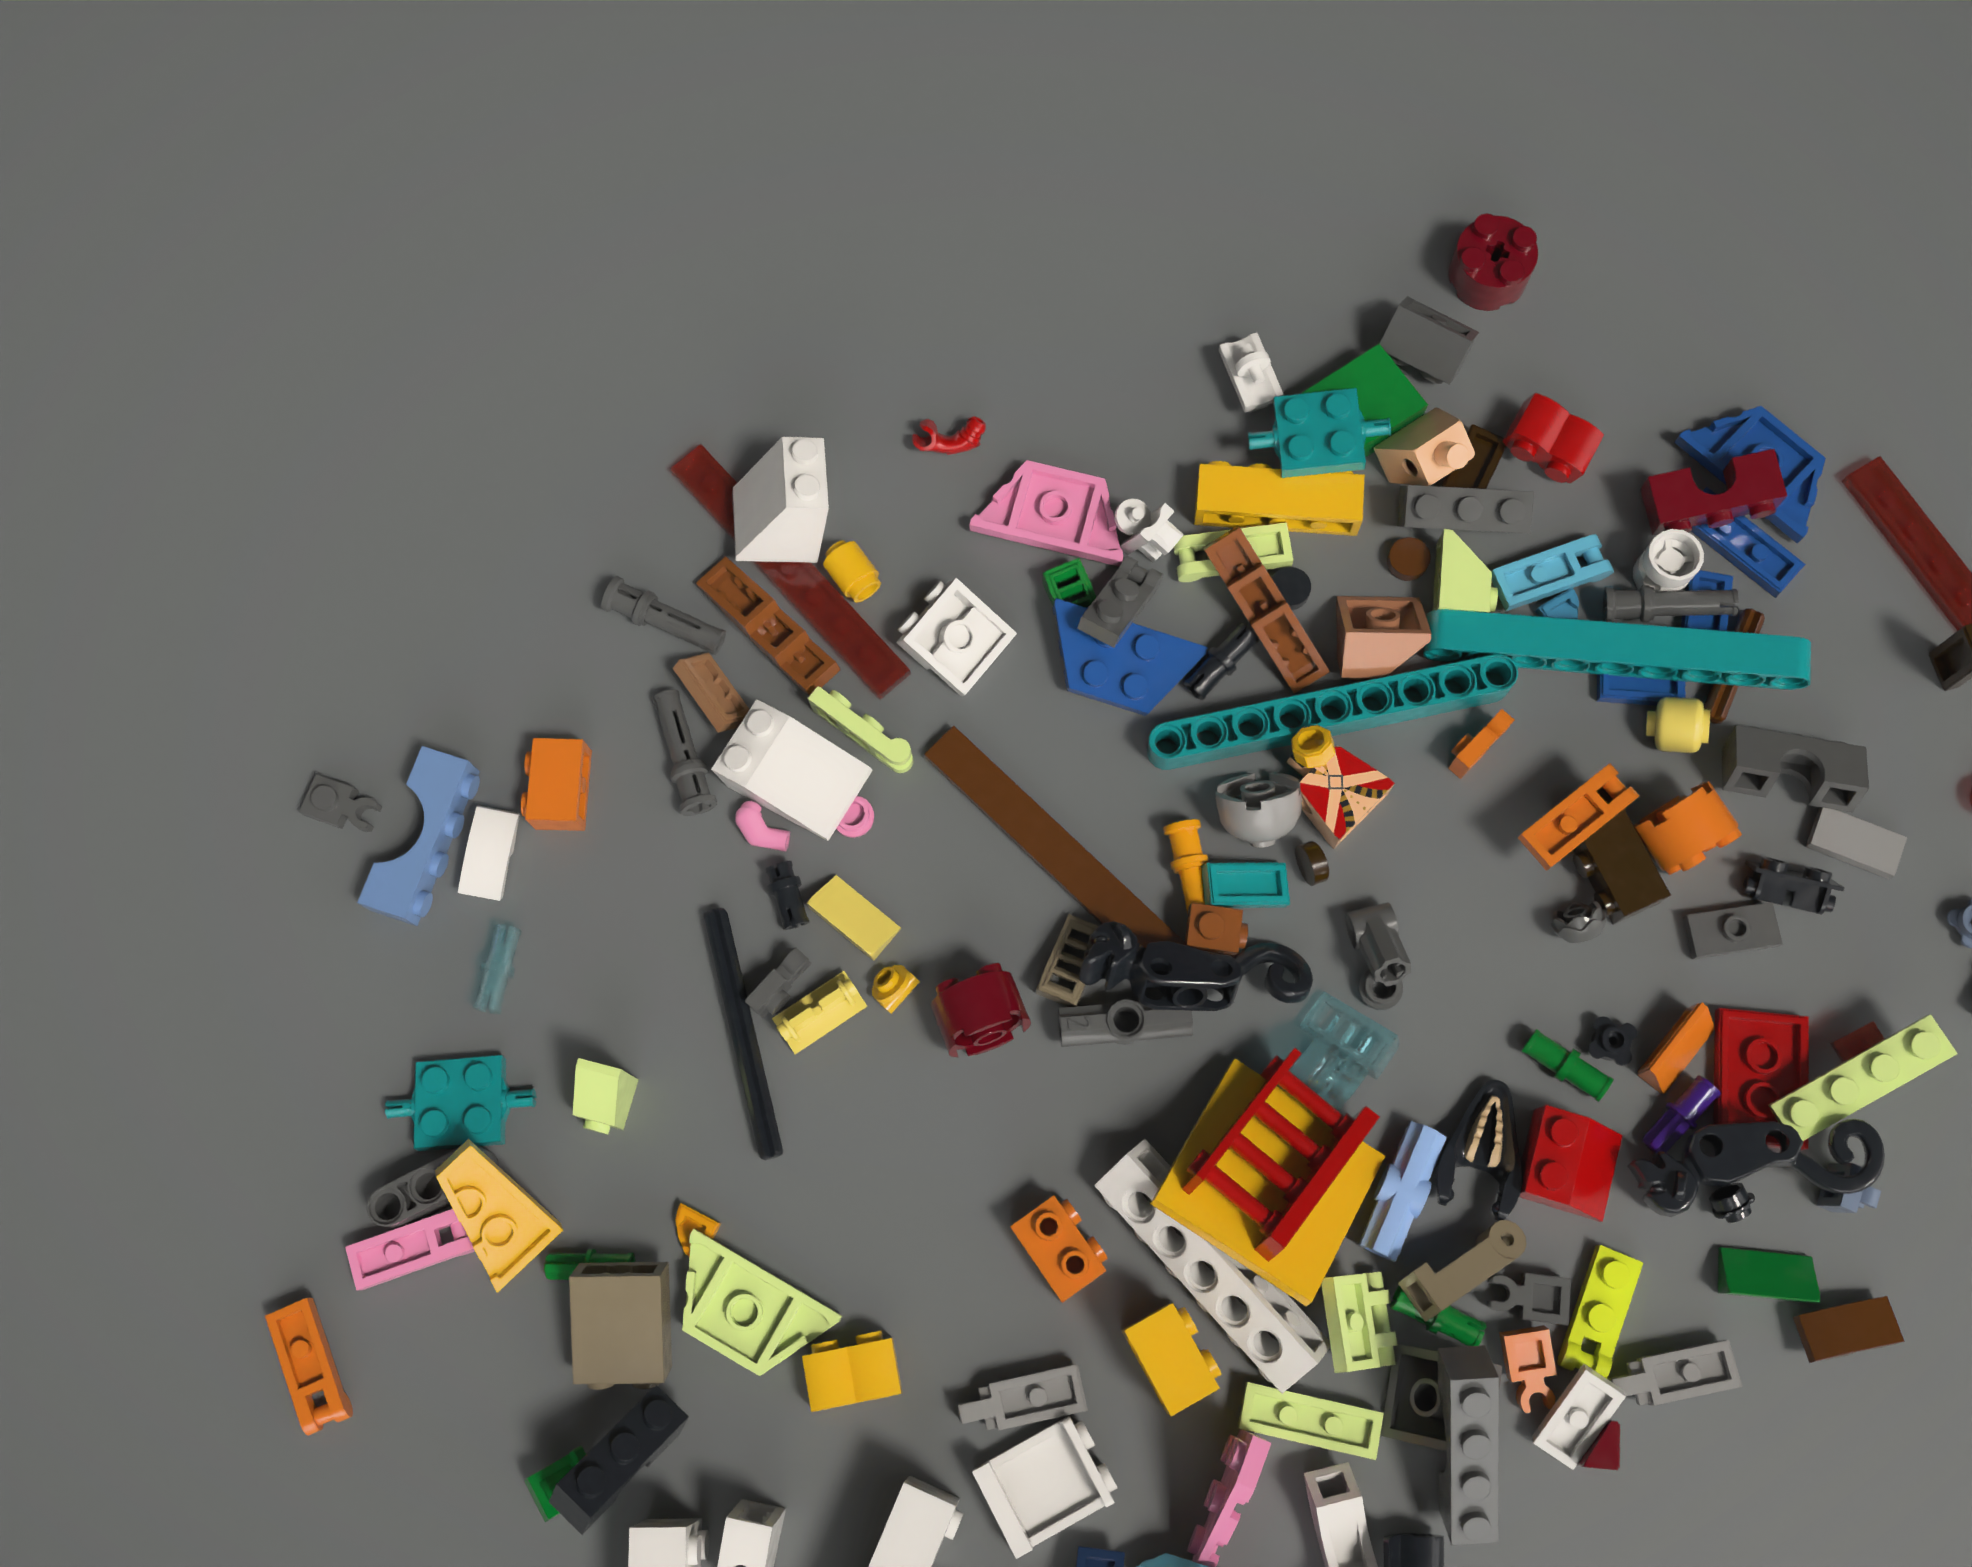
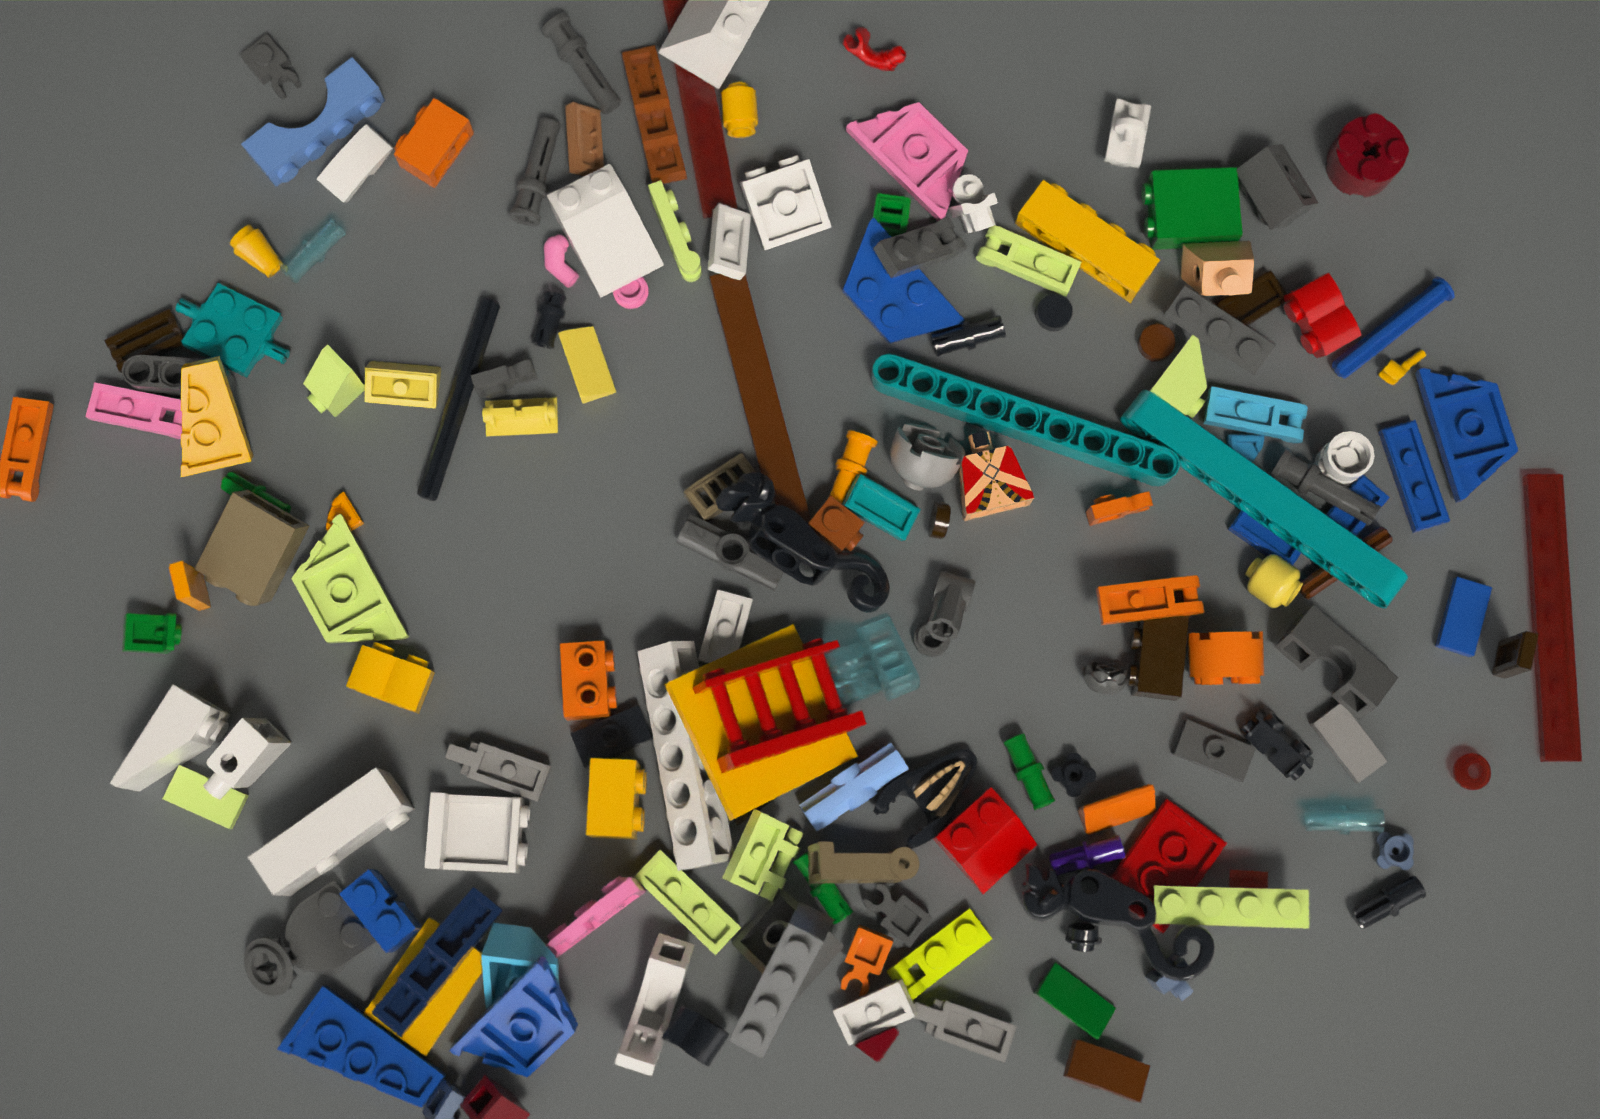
camera: 20 degrees right, 5 degrees up
black arch [549,1385,689,1535] -> none
yellow plate [872,965,920,1014] -> none
dark red brick [931,963,1031,1057] -> none
dark orange slope [1203,525,1330,694] -> none
teal plate [1248,388,1391,478] -> none
yellow tile [1291,725,1335,768] -> none
nougat slope [1336,596,1431,682] -> none
dark red arch [1640,449,1787,535] -> none
none -> dark brown tile [104,309,184,373]
none -> light orange tile [169,561,211,611]
none -> yellow cone [229,225,284,278]
none -> light yellow slope [365,361,441,408]
none -> black plate [570,705,653,768]
none -> white plate [698,590,753,664]
none -> white plate [708,203,751,280]
none -> clear light blue pin [1305,805,1385,835]
none -> blue axle [1332,276,1455,378]
none -> yellow hand [1378,350,1426,385]
none -> blue tile [1435,577,1492,657]

